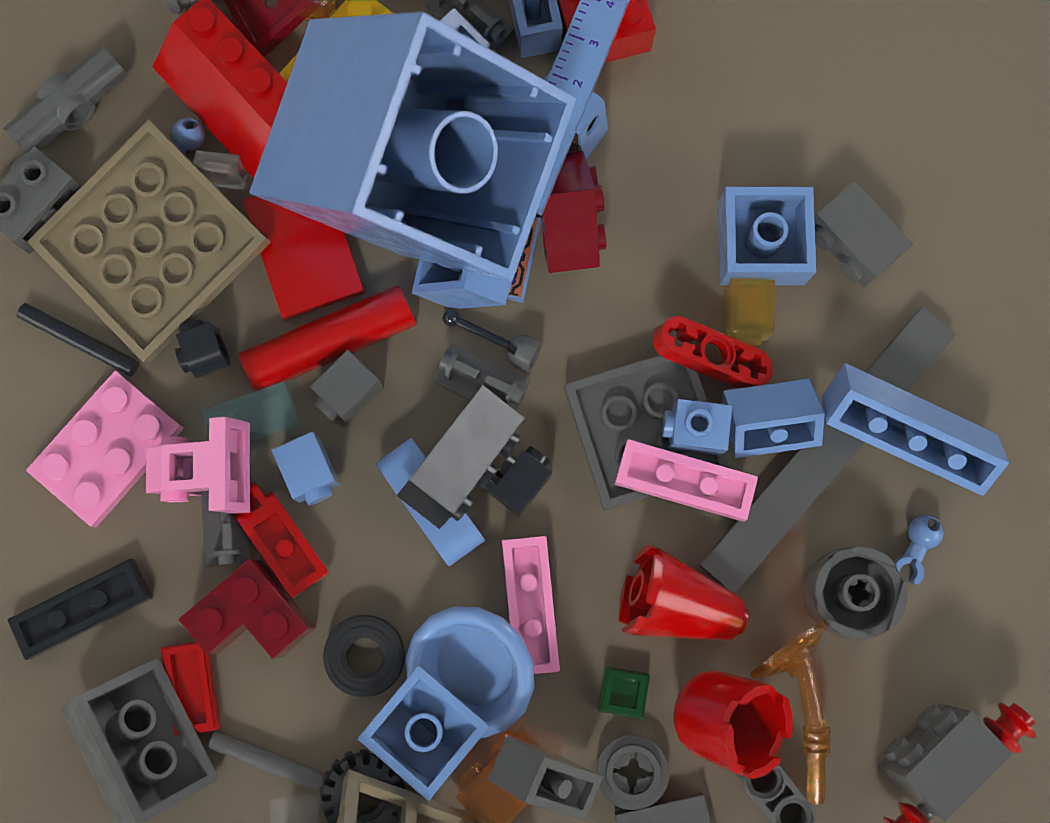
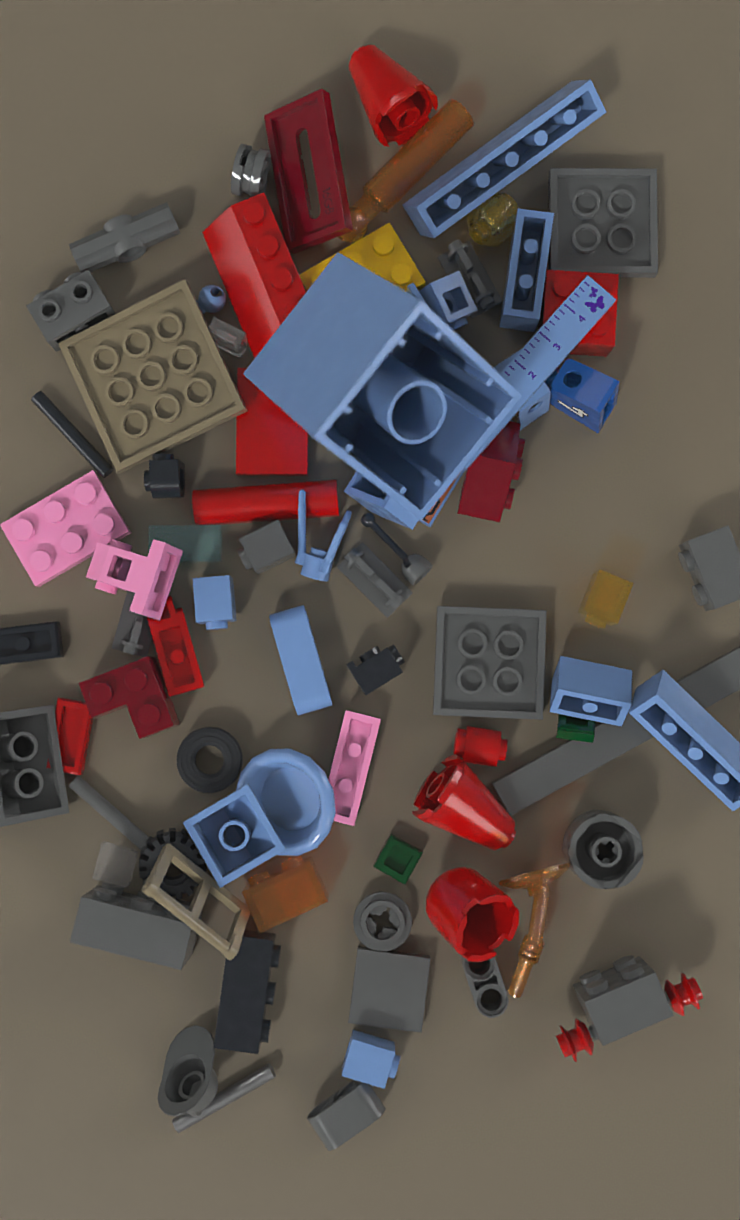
camera: 25 degrees right, 5 degrees up
brick [396,385,524,529] -> none
dark grey slope [488,735,603,821] -> none
bright pink plate [614,439,758,522] -> none
red beam [653,316,773,389] -> none
medium blue brick [662,399,732,456] -> none
medium blue brick [717,187,816,286] -> none
medium blue arm [893,515,944,585] -> none
none -> medium blue plant [295,490,352,582]
none -> red brick [453,726,508,767]
none -> blue torso [545,358,620,433]
none -> dark green tile [556,714,596,743]

